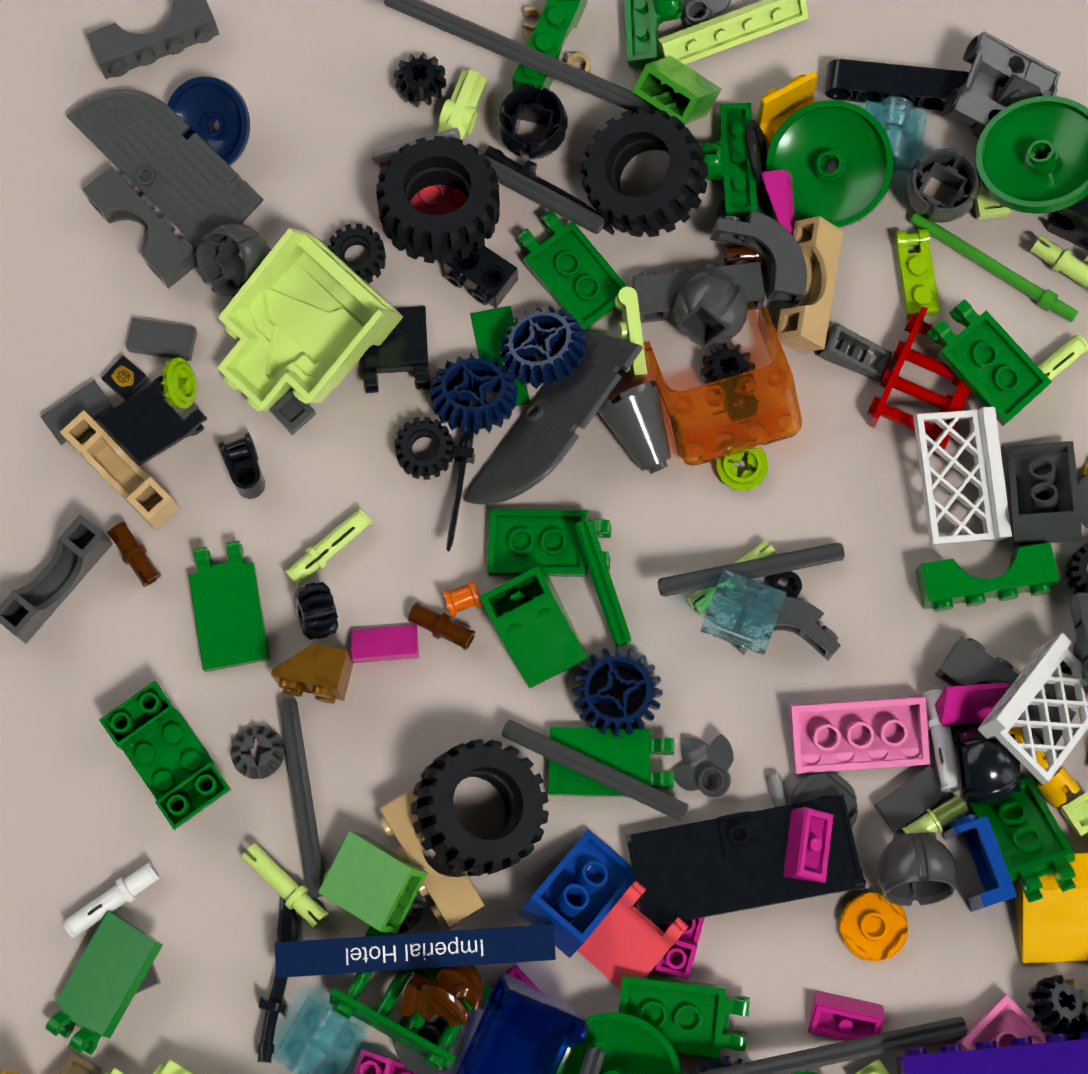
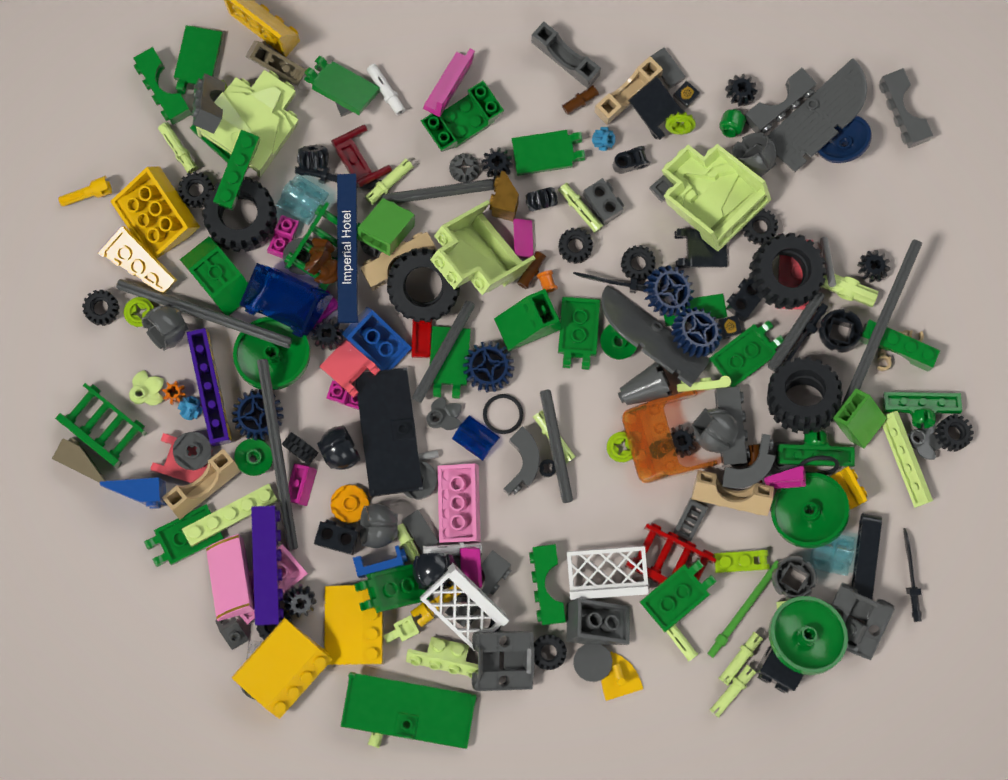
camera: 90 degrees right, 5 degrees up
dark grey tile [126,318,197,361] -> none
green axle [575,519,631,647] -> none
green tile [619,974,750,1058] -> none
clear light blue plate [700,569,787,655] -> none
dark pink slope [783,807,834,883] -> none
none -> black tyre [282,432,319,465]
none -> black gear [297,144,329,170]
none -> black gear [311,318,343,351]
none -> black brick [314,519,359,556]
none -> black piece [317,425,361,470]
none -> dark red plate [331,124,392,188]
none -> red tile [411,319,432,358]
none -> dark pink fence [423,48,475,117]
none -> yellowish green panel [430,200,536,295]
none -> clear blue panel [452,415,500,461]
none -> black gear [481,147,513,180]
none -> black tyre [483,394,523,434]
none -> black tyre [558,227,593,264]
none -> dark grey brick [583,178,624,226]
none -> dark azure gear [592,127,615,151]
none -> green dish [600,325,637,360]
none -> black tile [718,315,742,339]
none -> green head [719,109,746,138]
none -> black gear [725,74,757,107]
none -> black sword [903,528,922,622]

